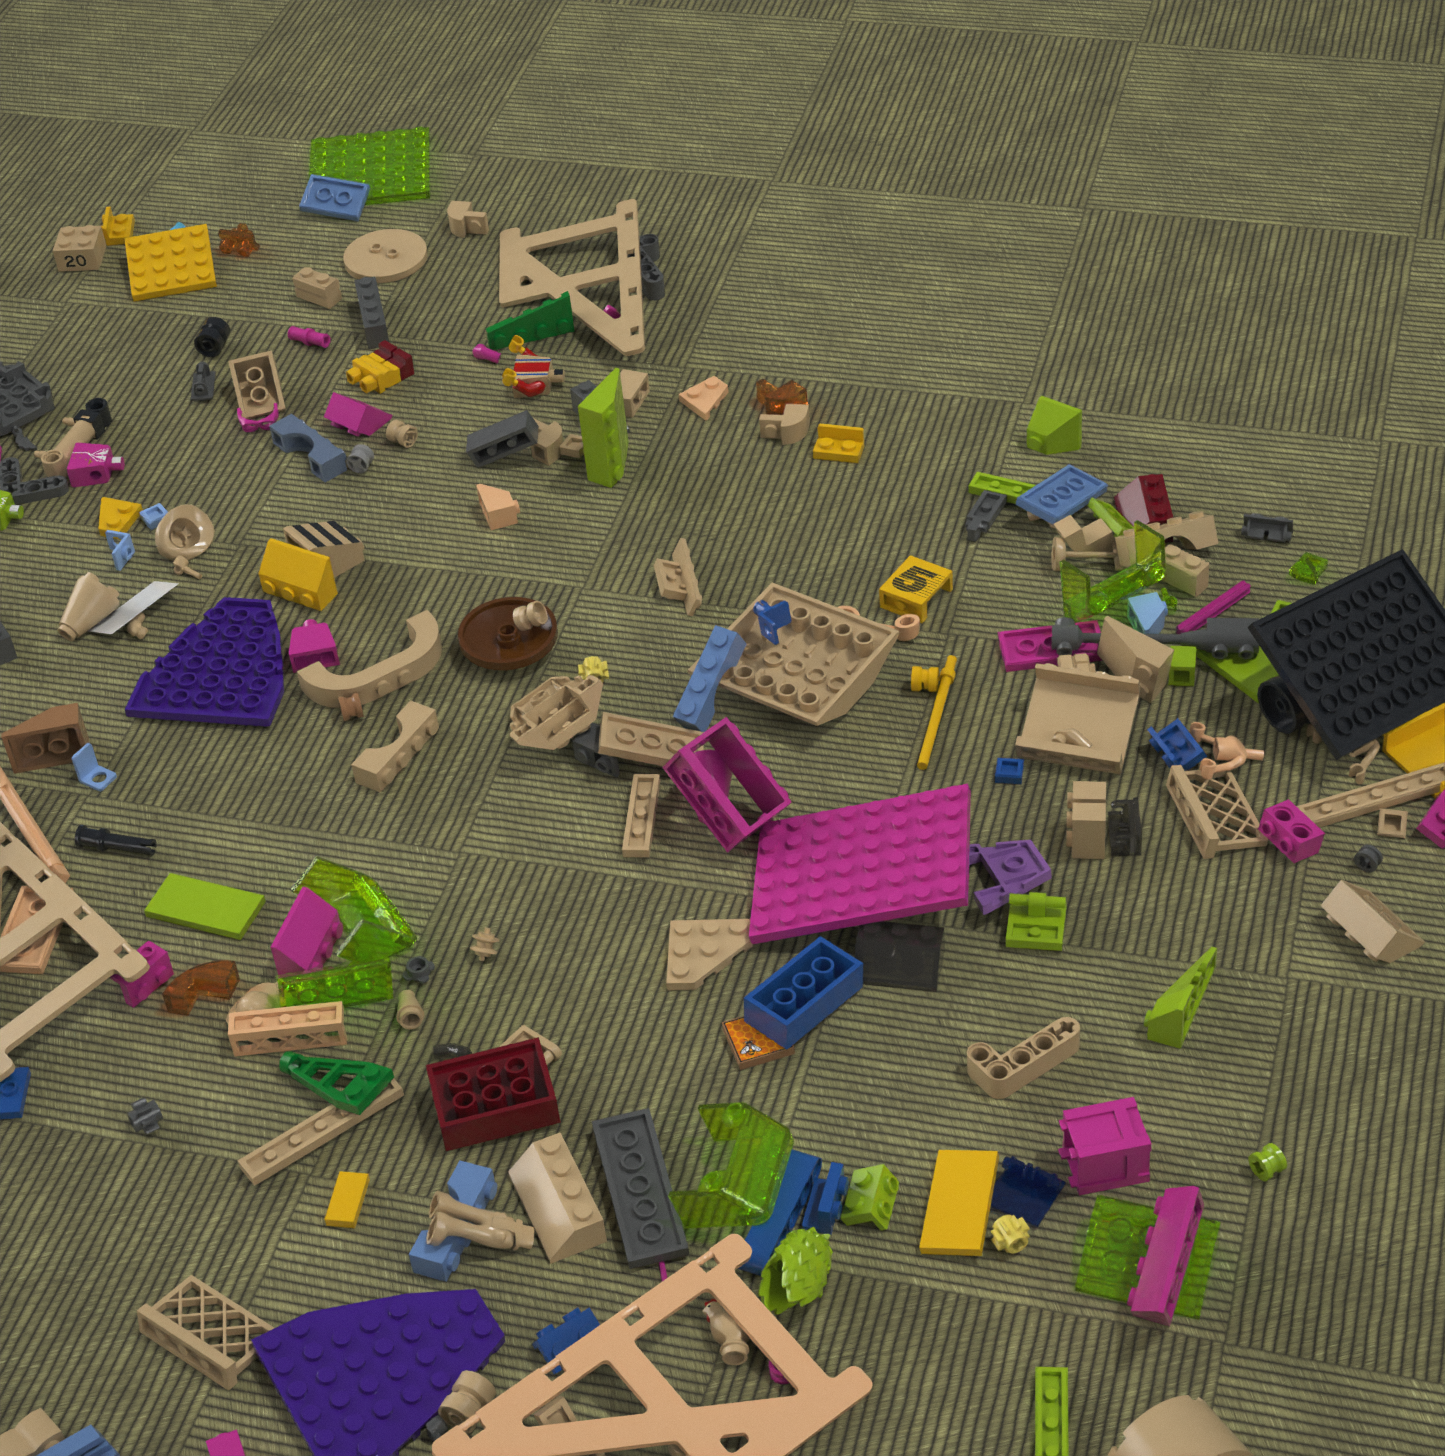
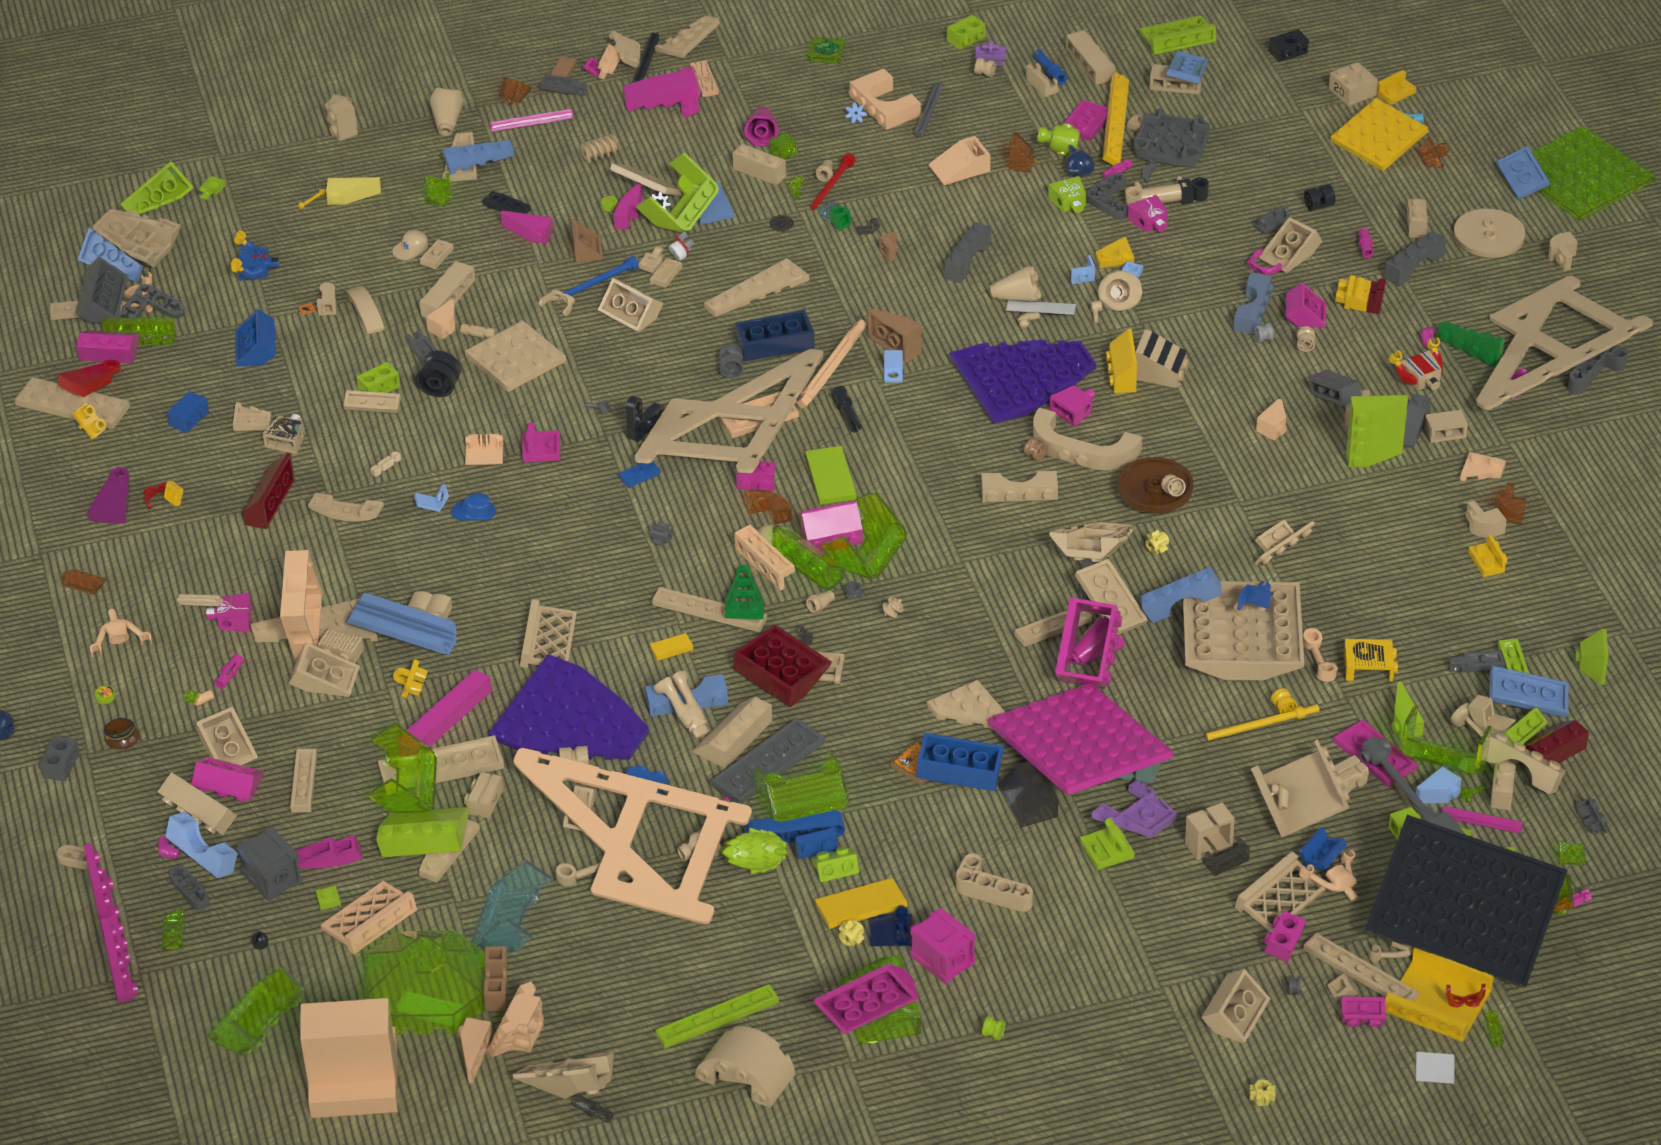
camera: 55 degrees right, 0 degrees up
blue tile [995,758,1024,784] -> none
tan slope [1097,616,1174,703] -> none
lime wedge [1144,947,1217,1049] -> none
none -> lime slope [1391,681,1424,741]

